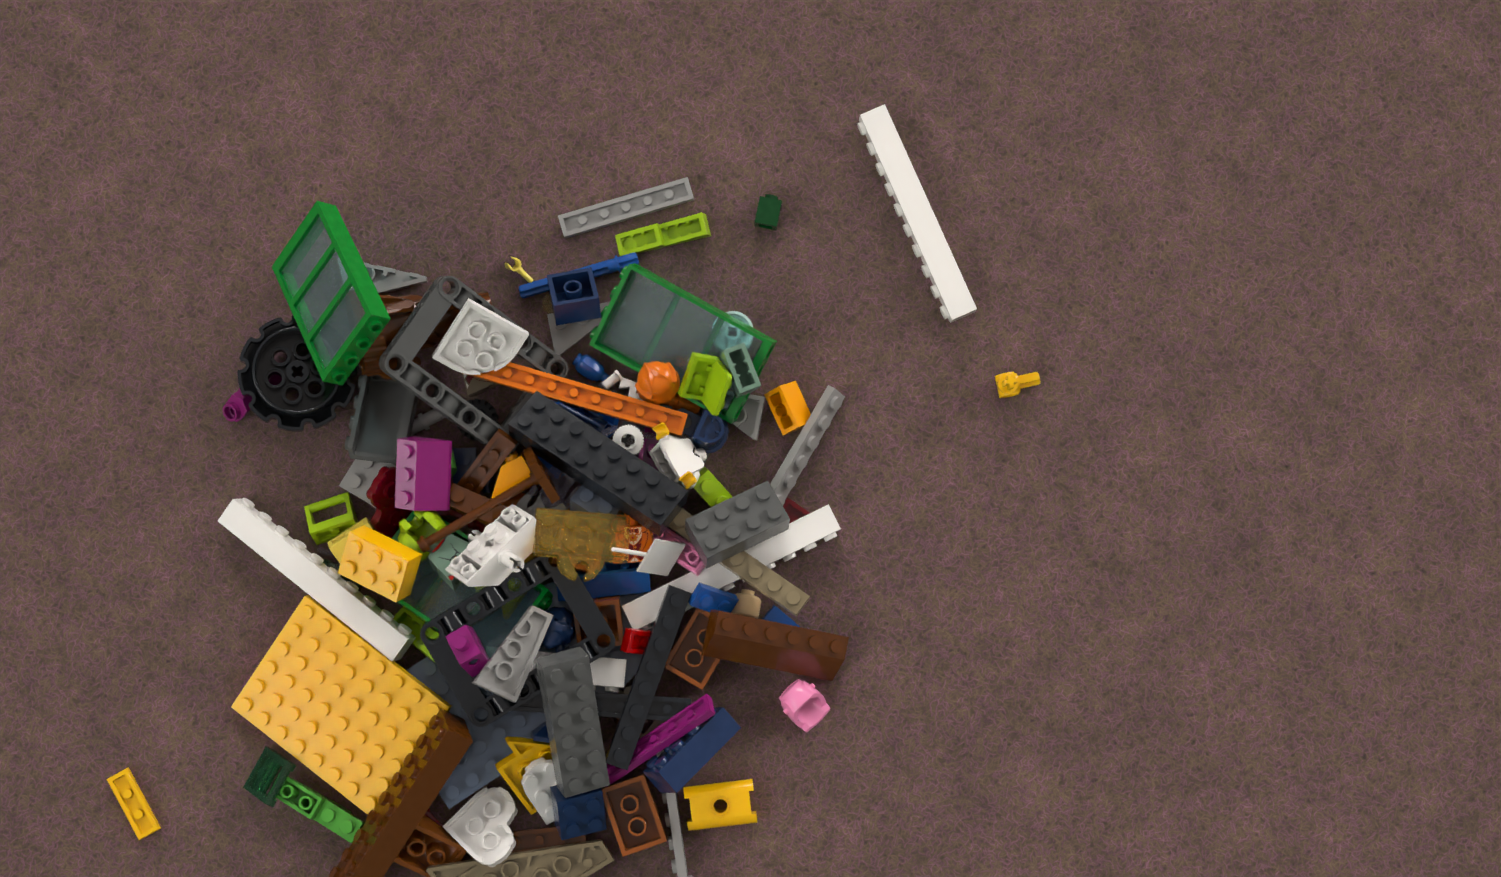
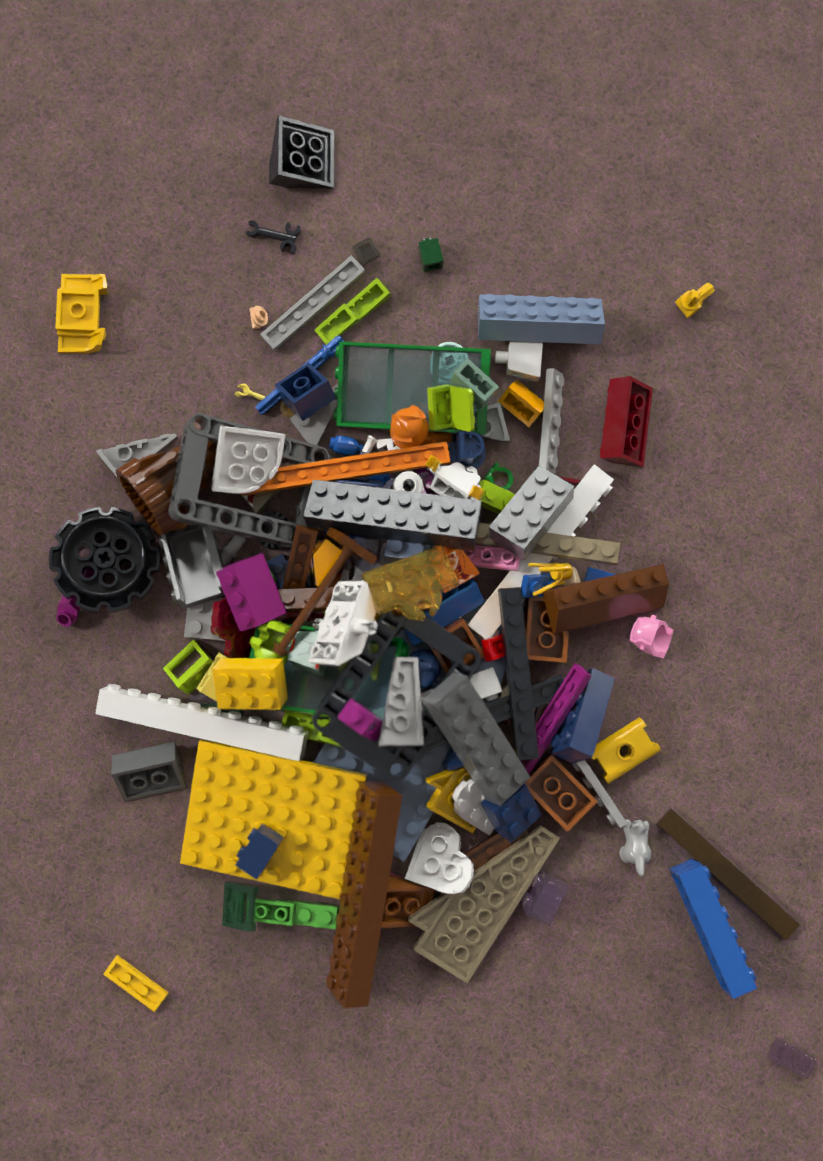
camera: 30 degrees left, 0 degrees up
window [272,201,391,385] -> none
white piece [611,539,686,576] -> none
white brick [857,104,977,323] -> none
none -> yellow piece [55,274,108,354]
none -> dark grey slope [111,742,187,802]
none -> dark blue brick [235,823,284,880]
none -> black bar [246,220,301,255]
none -> light nougat plate [250,306,268,330]
none -> black slope [269,116,334,189]
none -> clear smoke plate [352,237,380,266]
none -> sand blue brick [477,294,605,344]
none -> green piece [483,462,513,490]
none -> white torso [495,341,543,382]
none -> yellow plant [528,562,573,596]
none -> dark red slope [600,376,653,467]

